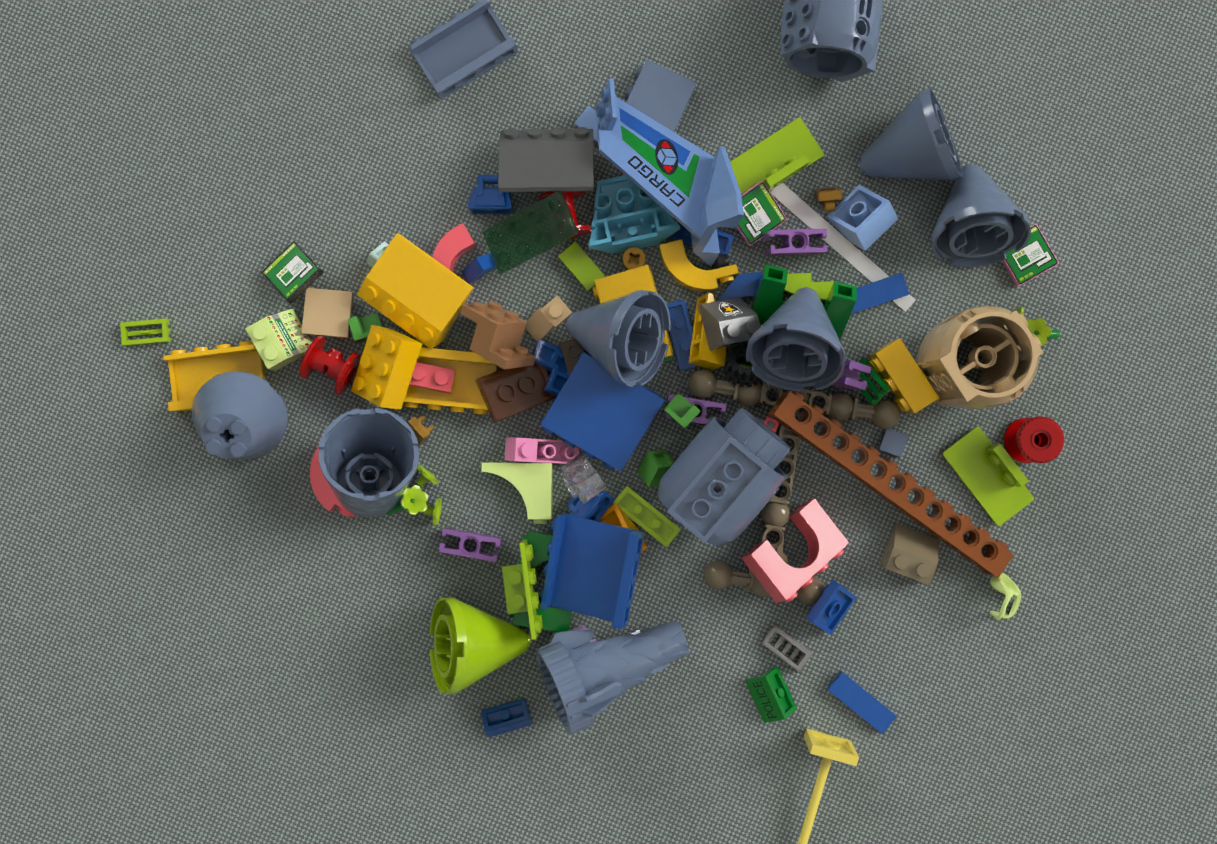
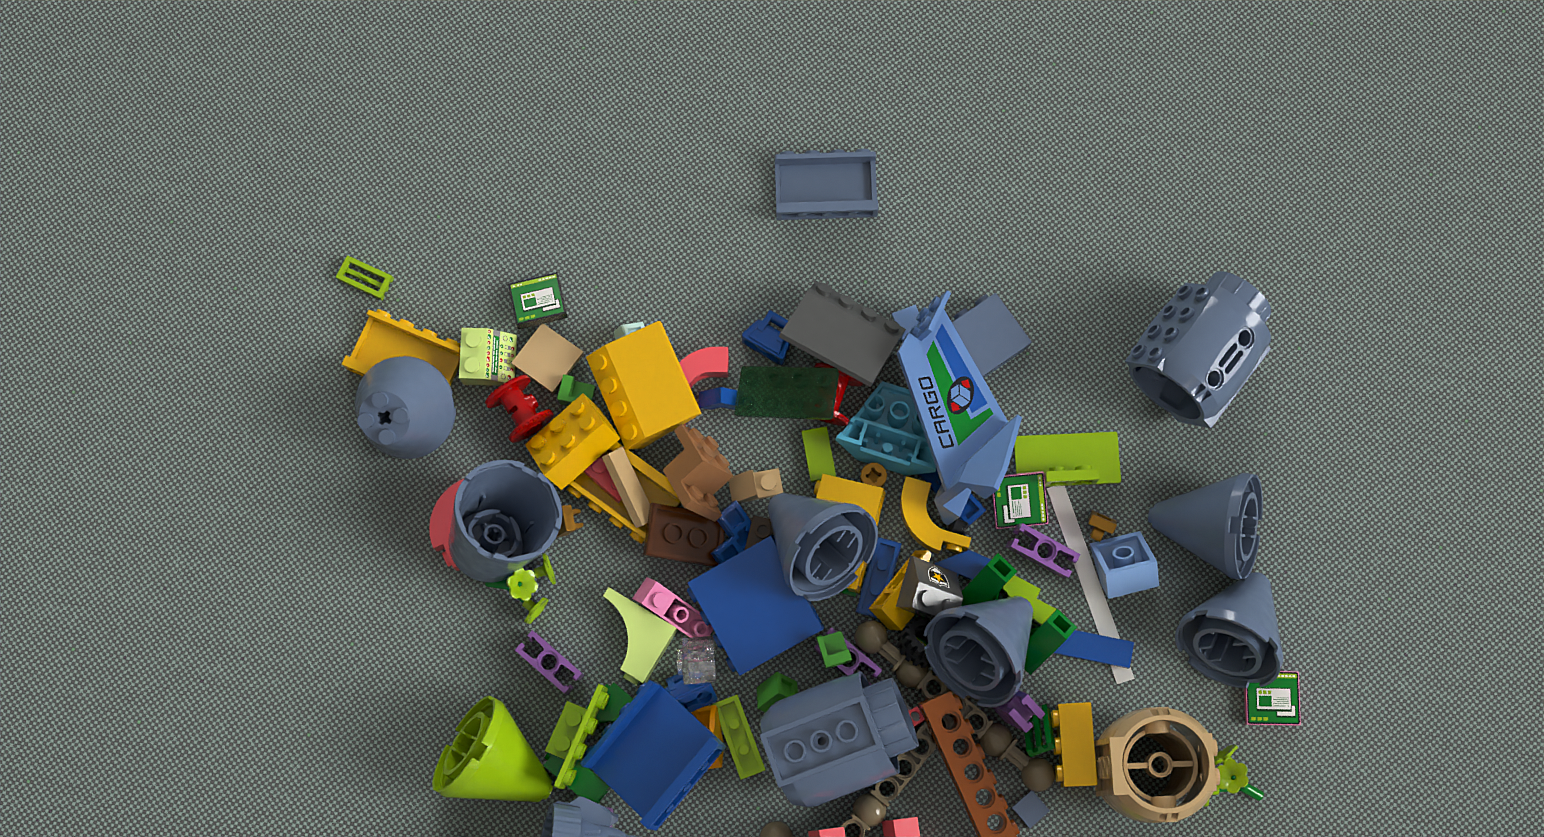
camera: 30 degrees right, 10 degrees down
none -> tan tile [602,446,650,528]

